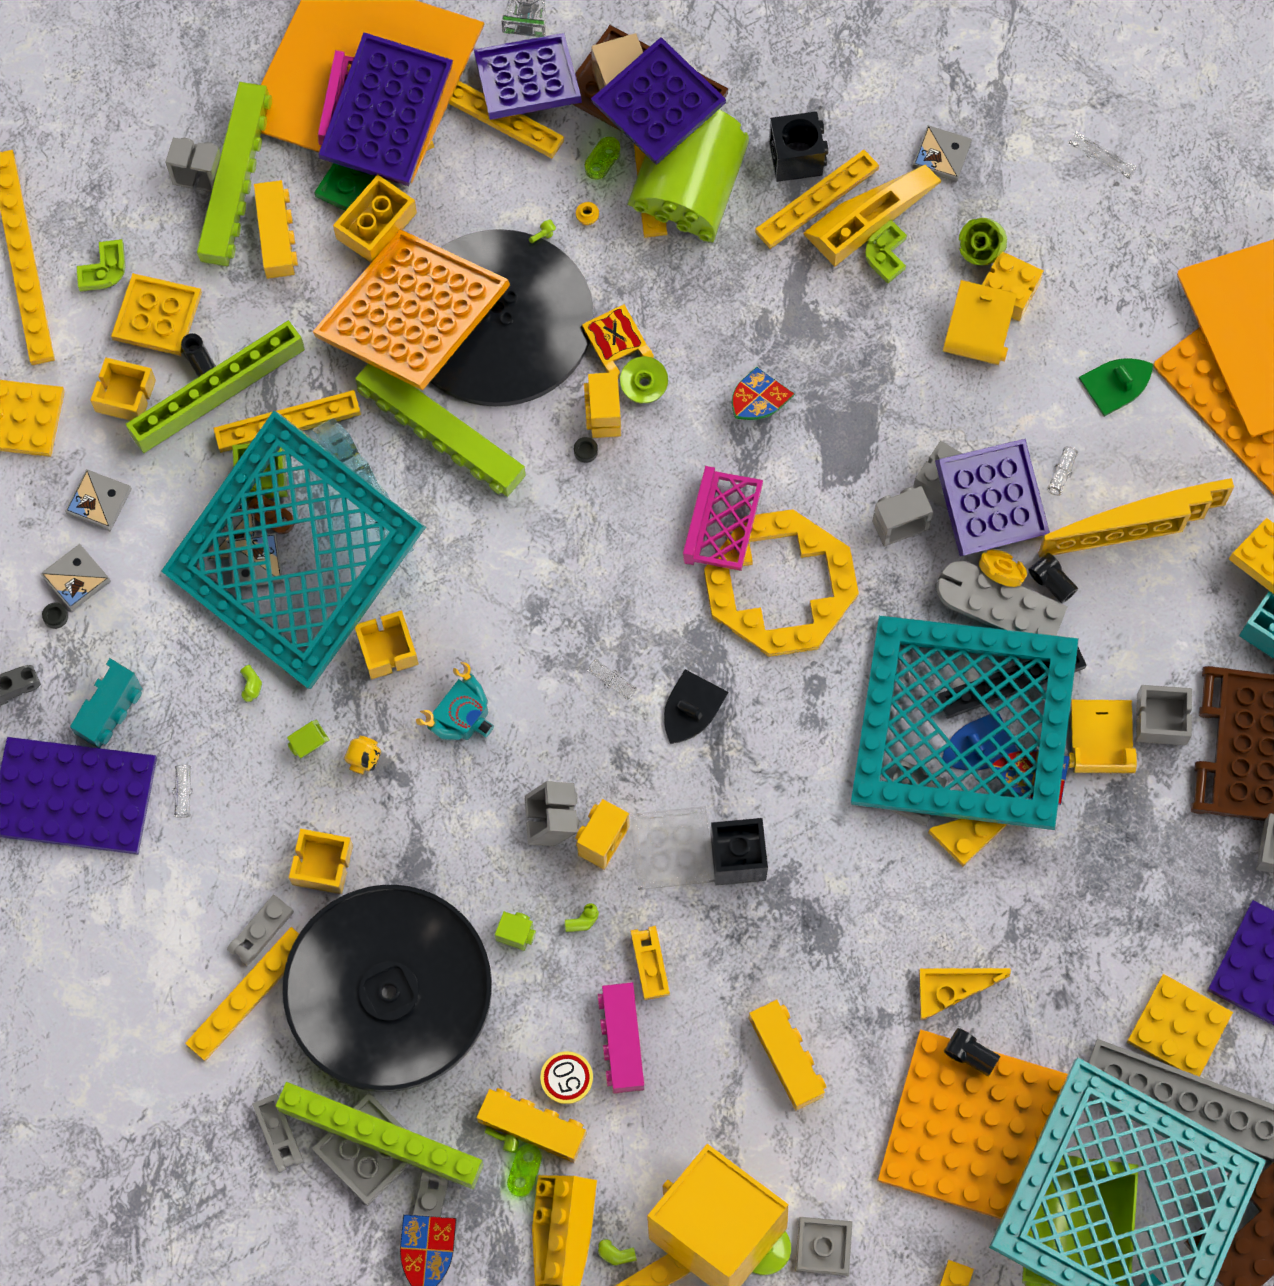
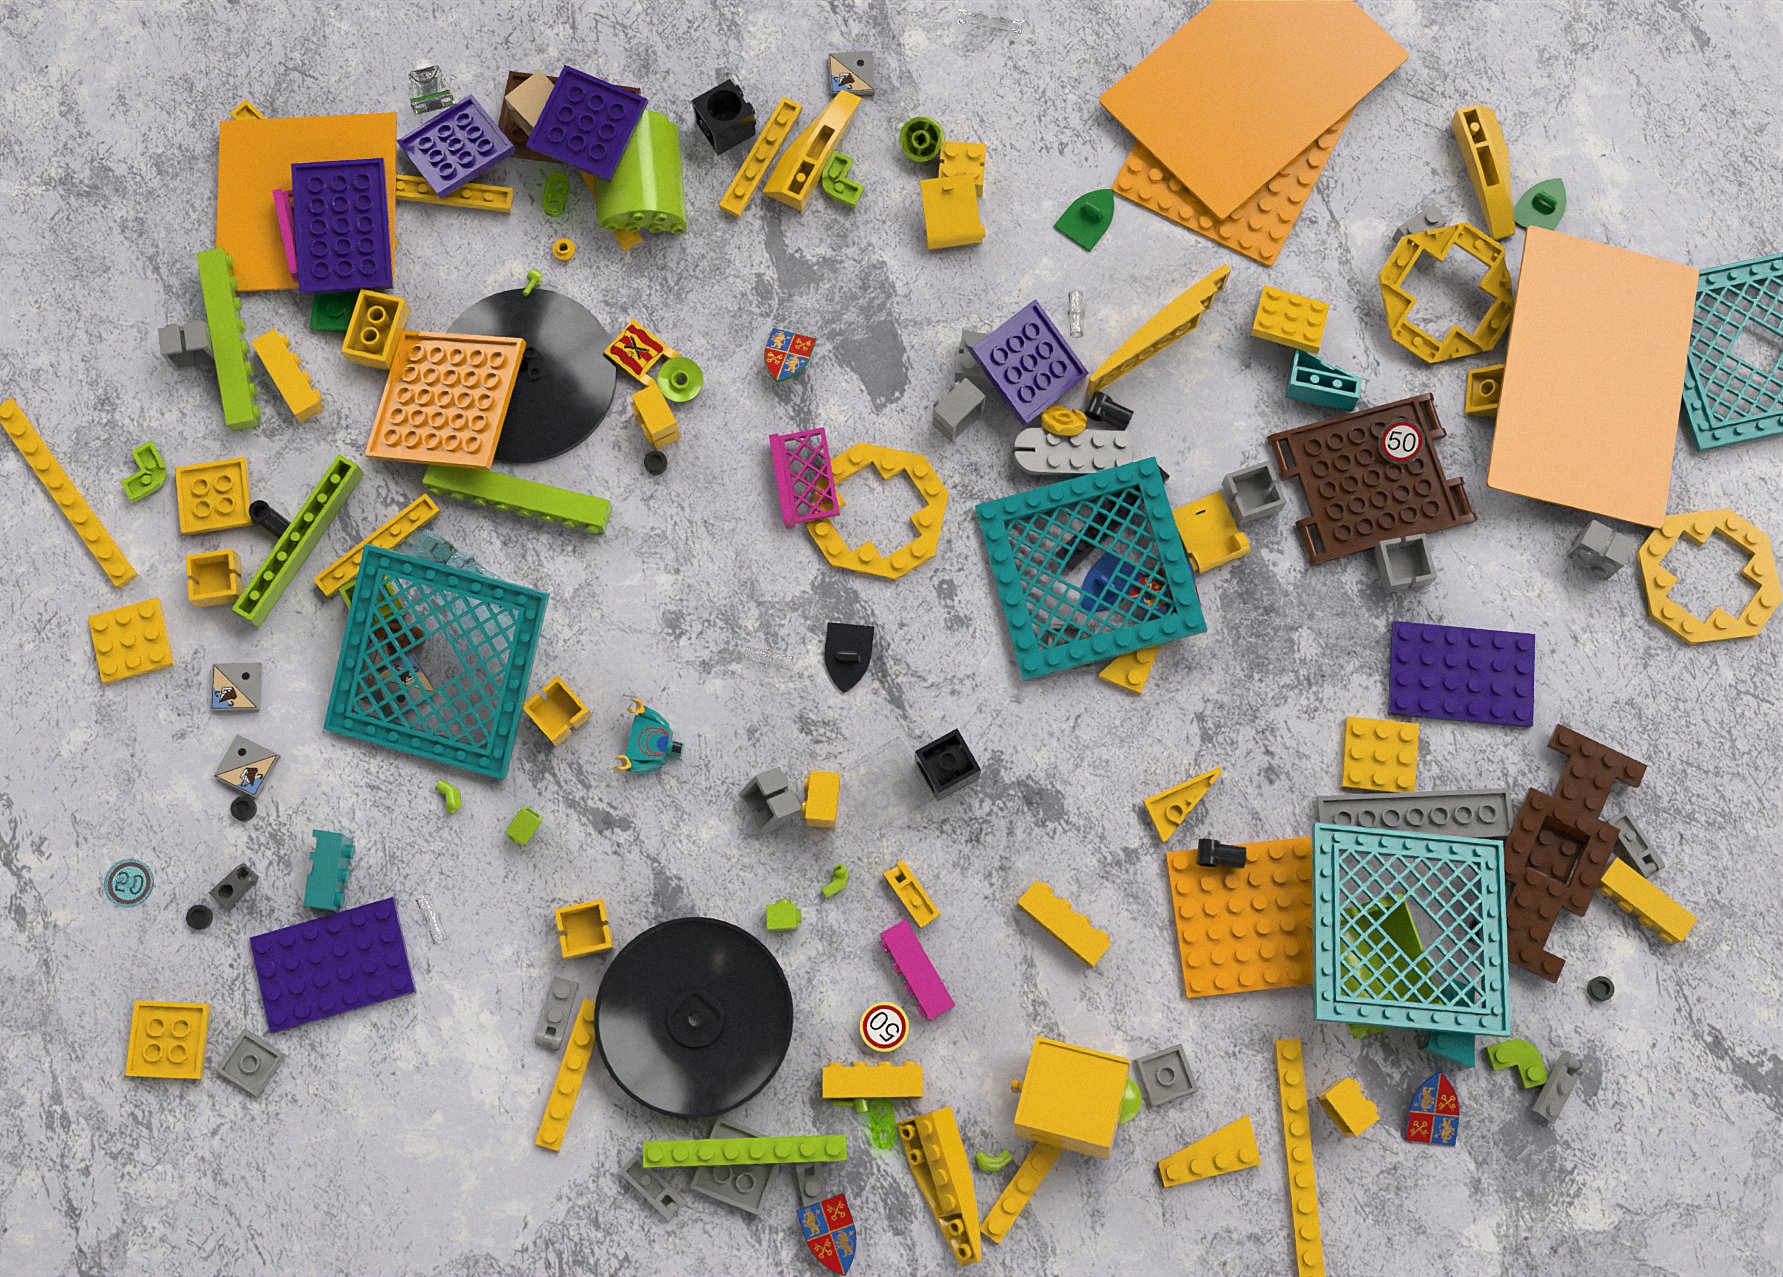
camera: 25 degrees left, 5 degrees up
yellow head [344,735,381,775] -> none

